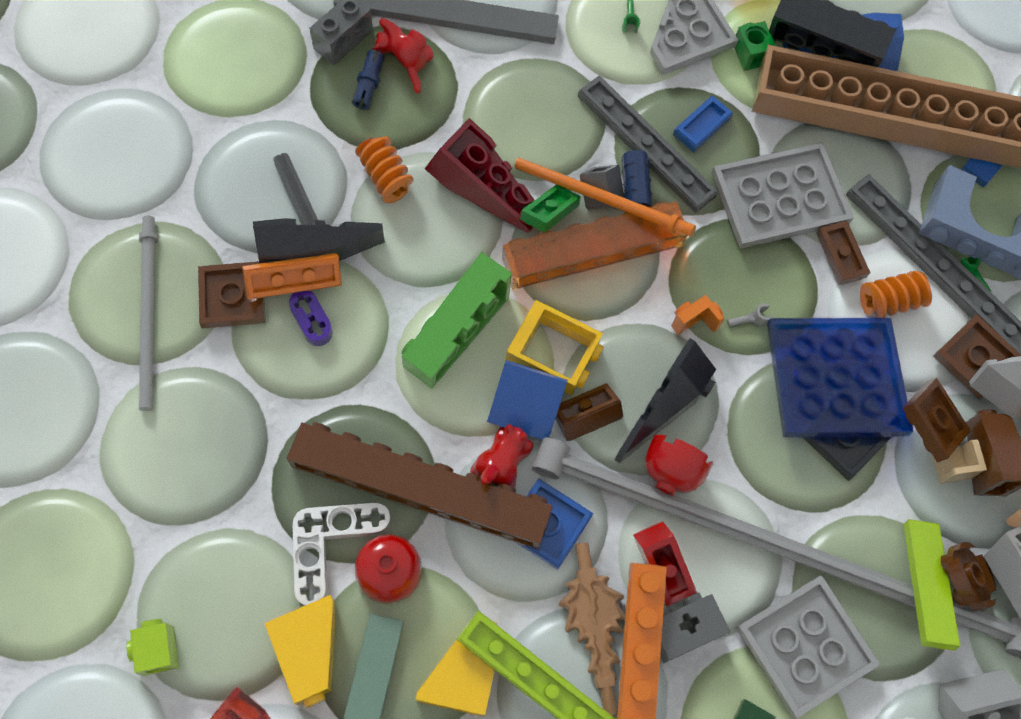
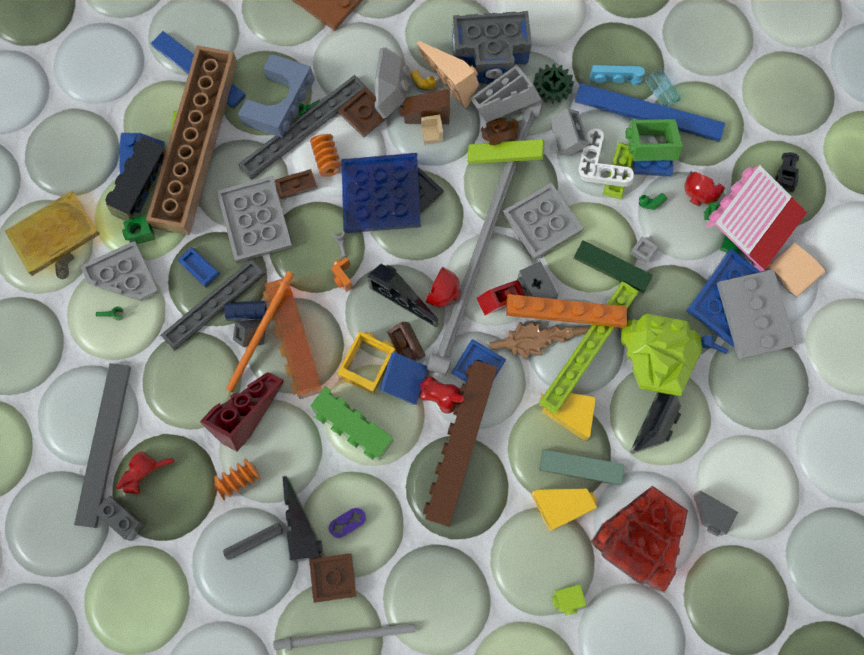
camera: 85 degrees left, 5 degrees up
orange tile [242,253,342,299] -> none
white beam [293,503,391,606] -> none
dark blue pin [352,50,385,110] -> none
red cylinder [354,534,422,604] -> none
green plate [520,185,581,233] -> none
reddish brown plate [902,378,971,463] -> none

